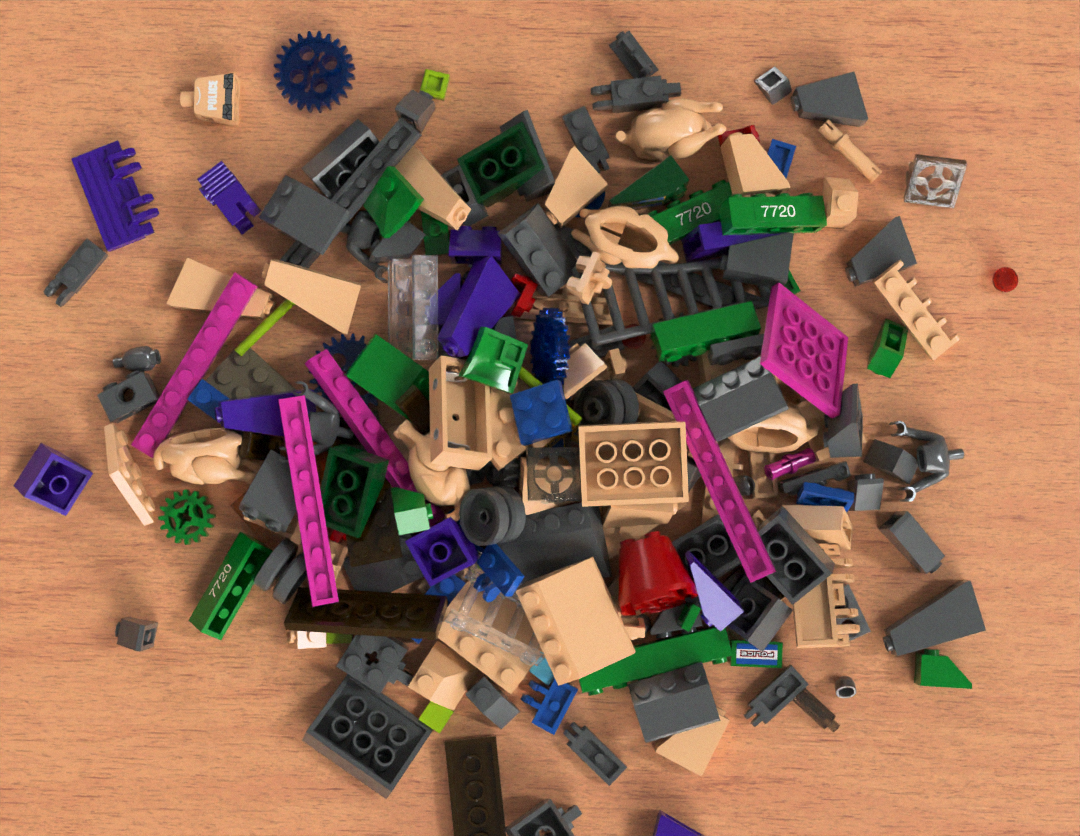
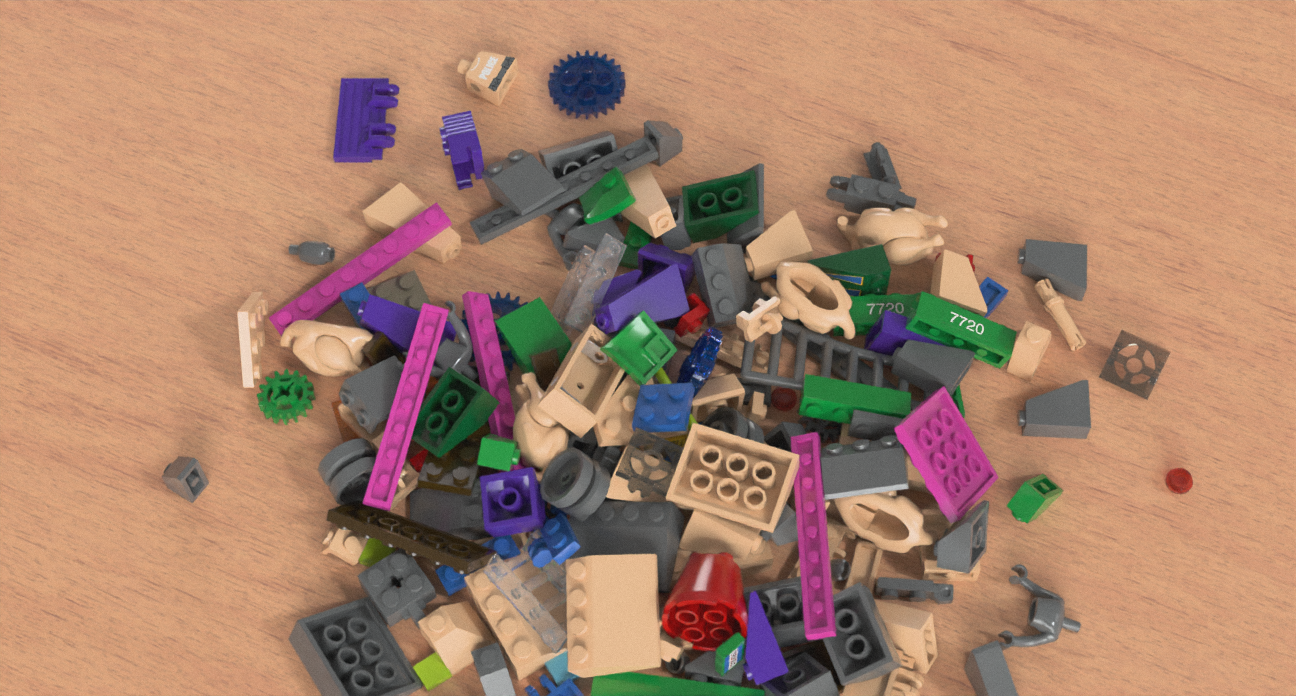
camera: 20 degrees right, 25 degrees down
dark purple slope [13,443,93,516] -> none
dark grey hinge [44,238,108,307] -> none
dark grey brick [97,370,160,424] -> none
green brick [188,531,273,640] -> none
lime bar [234,299,295,357] -> none
light nougat slope [262,258,361,334] -> none
lime tile [420,69,450,101] -> none
dark grey hinge [562,106,610,174] -> none
flat silver slope [755,66,792,105] -> none
dark pink pin [764,448,816,481] -> none
blue hinge [796,482,854,513] -> none
dark grey slope [847,474,884,511] -> none
dark grey slope [863,439,918,484] -> none
light nougat hinge [872,260,960,360] -> none

